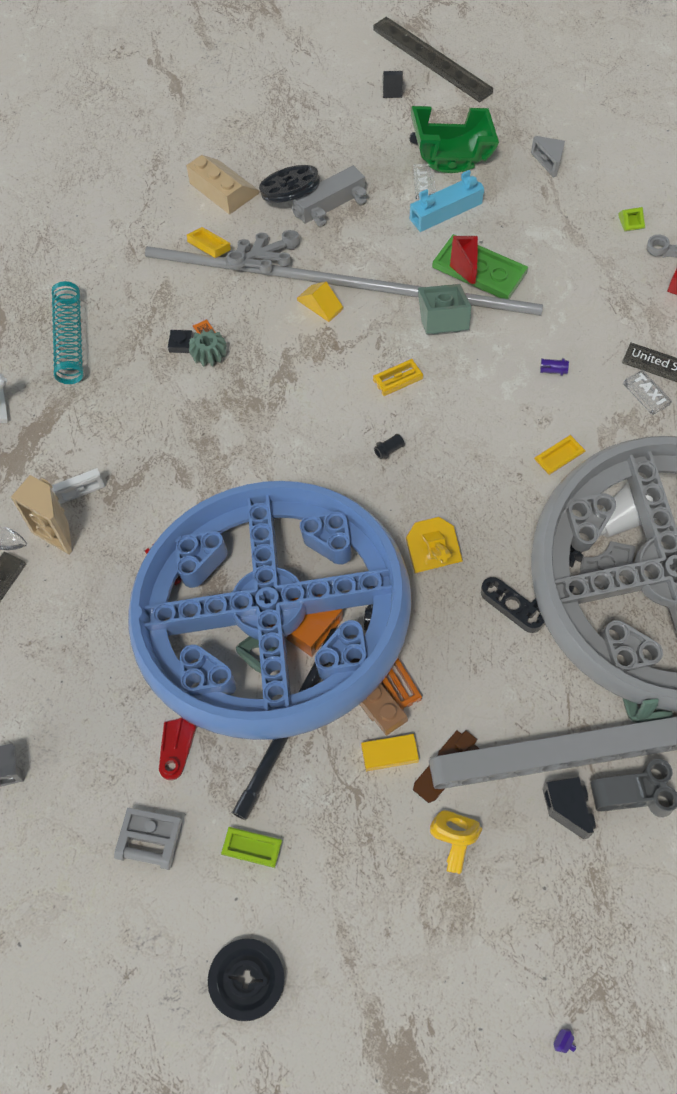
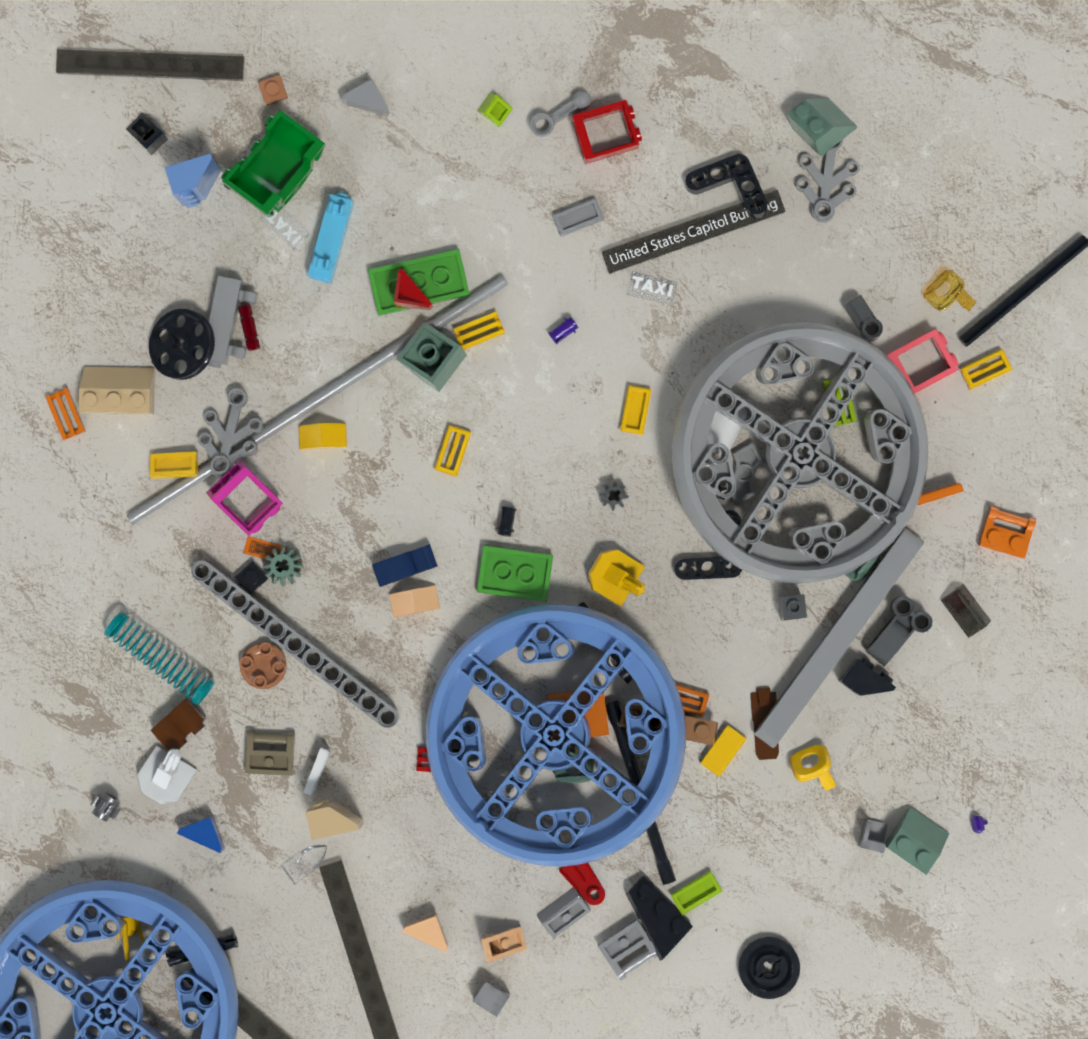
camera: 50 degrees left, 25 degrees up
none -> orange tile [45,388,86,440]
none -> reddish brown brick [150,698,207,751]
none -> medium blue slope [165,153,221,208]
none -> light grey beam [191,560,399,728]
none -> dark pink window [206,460,283,536]
none -> dark red axle [238,305,260,351]
none -> nougat dish [239,642,287,689]
none -> dark tan plate [245,730,295,776]
none -> nougat plate [258,75,288,106]
none -> dark blue piece [372,544,438,587]
none -> light nougat slope [389,585,440,617]
none -> light nougat slope [402,913,448,952]
none -> yellow tile [453,312,505,350]
none -> bright green plate [477,546,553,602]
none -> light nougat slope [481,926,527,963]
none -> light grey slope [537,888,591,939]
none -> light grey tile [552,198,604,237]
none -> dark grey gear [599,481,629,511]
none -> black wing [625,876,693,961]
none -> dark grey brick [778,594,807,621]
none -> flat silver panel [858,818,887,853]
none -> sand green slope [885,807,949,875]

